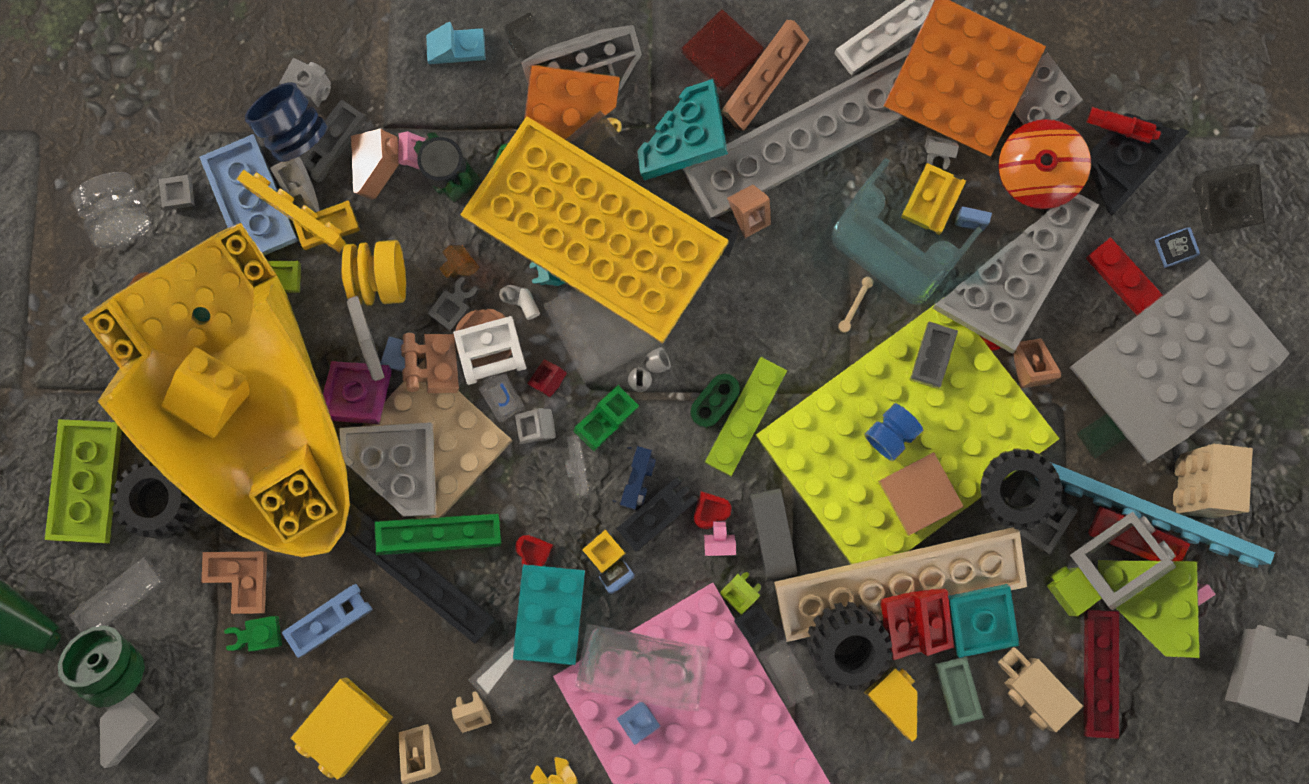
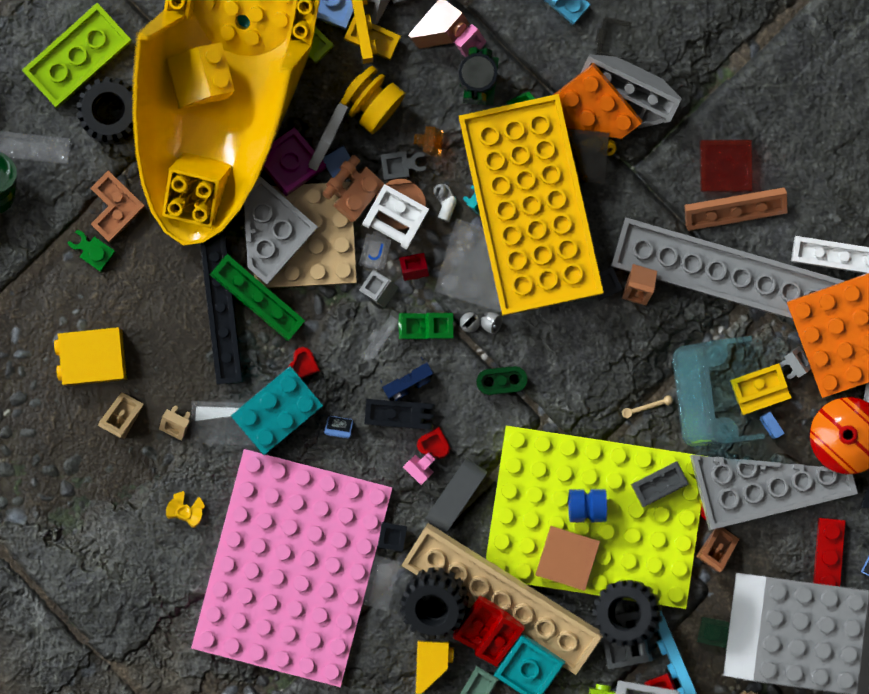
camera: 35 degrees right, 5 degrees up
medium blue plate [282,584,373,658] -> none
clear windscreen [575,624,710,711] -> none
yellow plate [582,530,626,573] -> none
medium blue tile [617,699,661,745] -> none
teal plate [637,79,728,181] -> none
lime plate [704,357,787,477] -> none
lime tile [720,572,761,614] -> none

